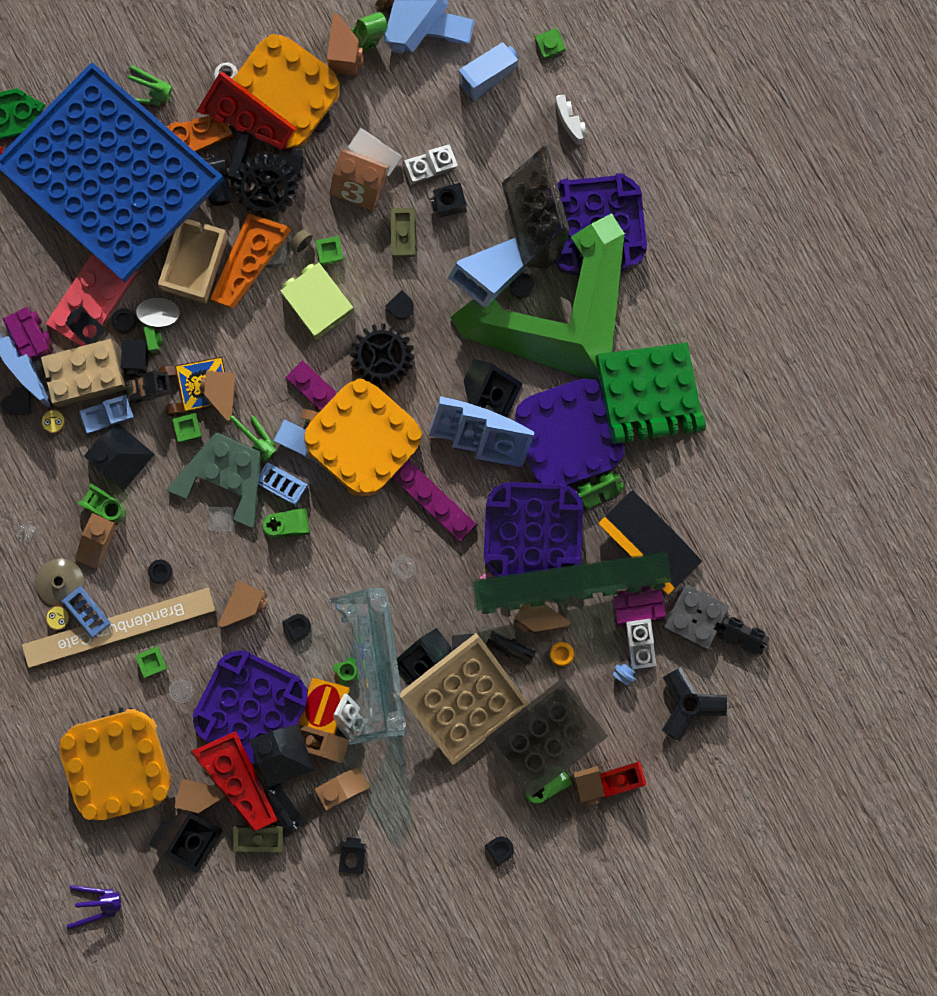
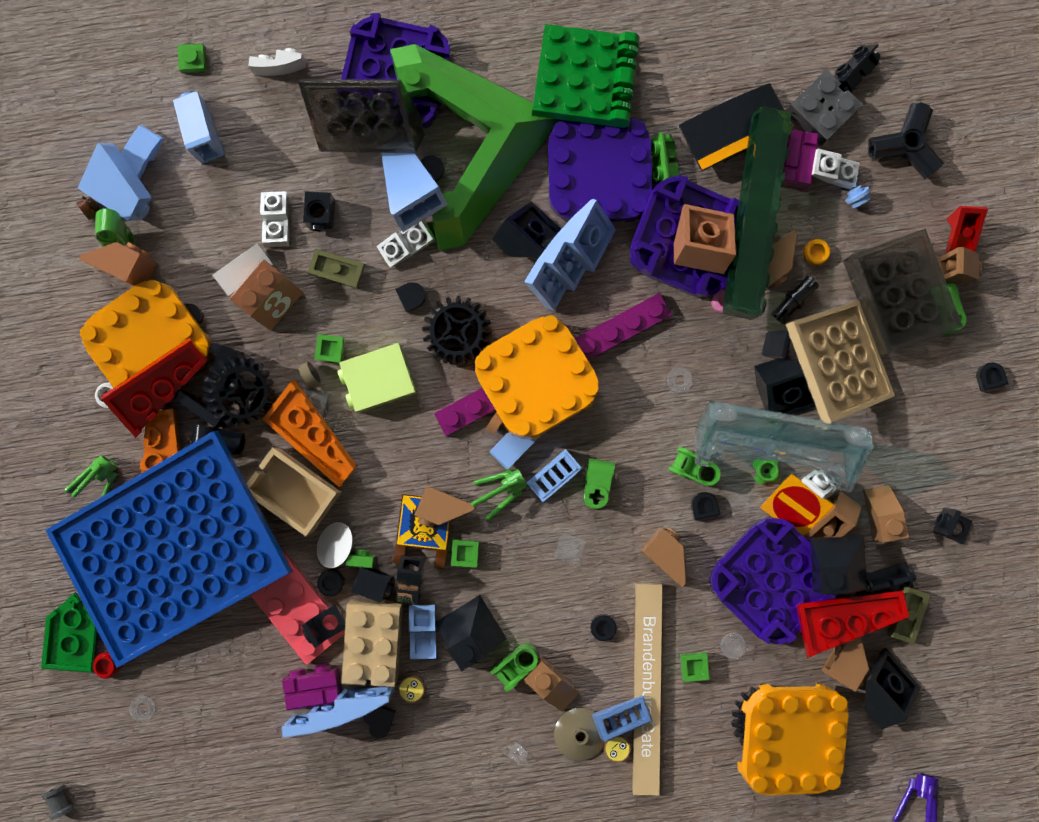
camera: 70 degrees left, 5 degrees up
sand green wing [167,433,261,528] -> none
none -> white slope [376,220,436,268]
none -> bright green piece [668,447,721,486]
none -> nougat slope [674,204,736,274]

